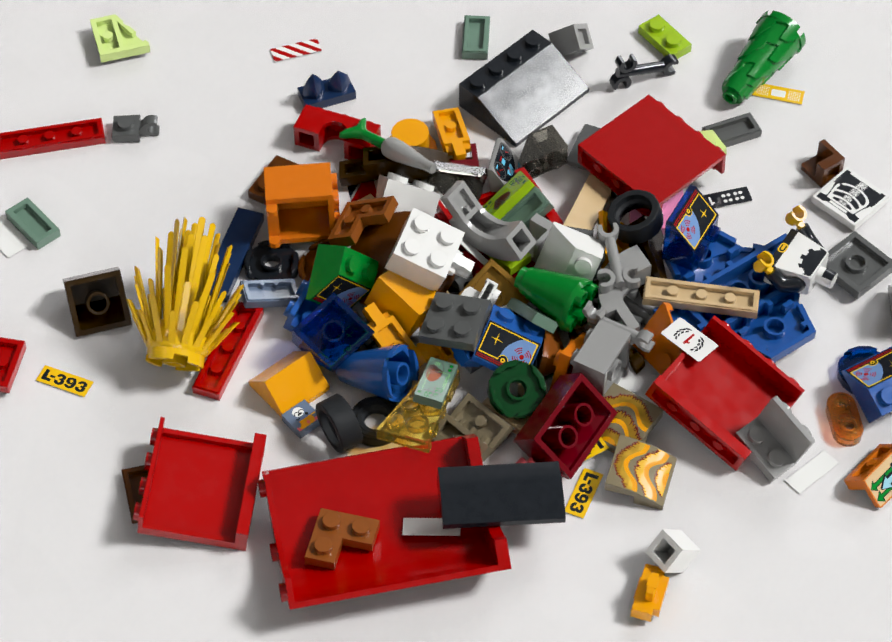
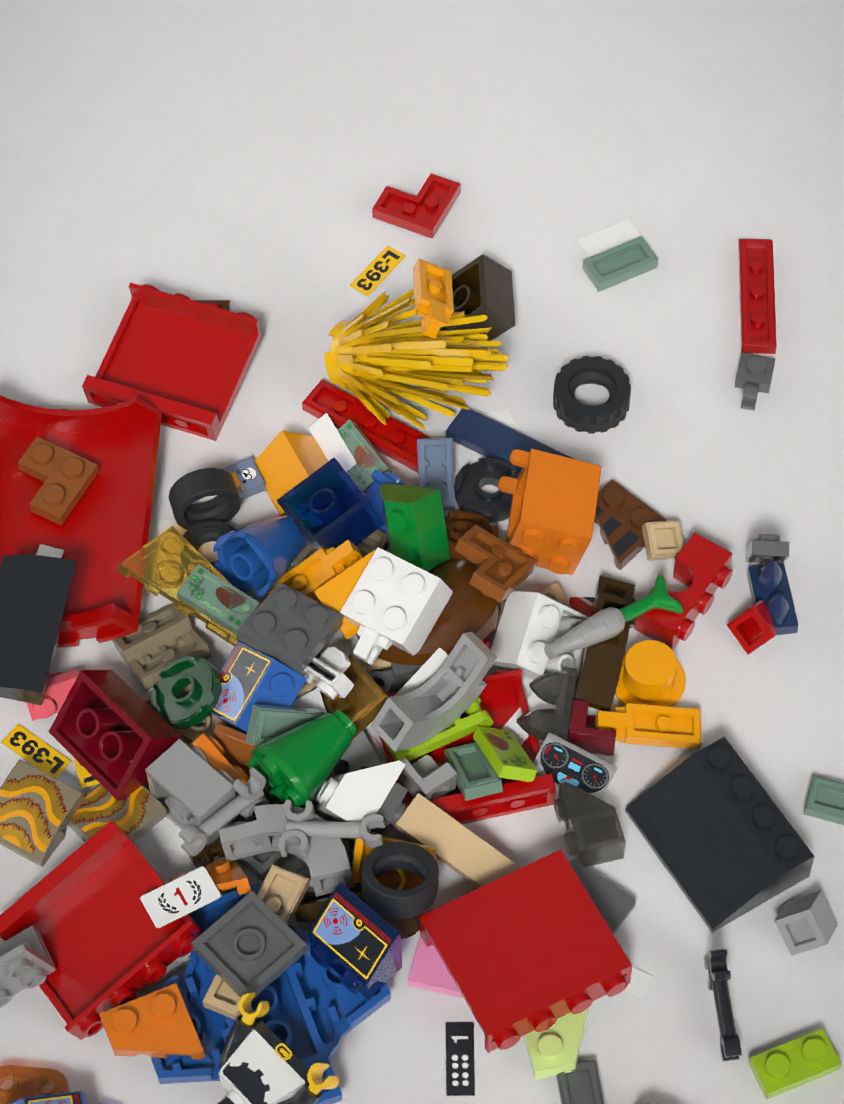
camera: 105 degrees right, 5 degrees up
none -> orange wing [99,983,205,1060]
none -> dark grey plate [191,891,308,998]
none -> white sticker [309,413,357,478]
none -> sand green tile [337,419,393,494]
none -> light orange hinge [413,258,454,339]
none -> black tyre [553,356,631,434]
none -> tan tile [642,520,684,561]
none -> red slope [726,600,778,655]
none -> dark grey plate [745,534,790,564]

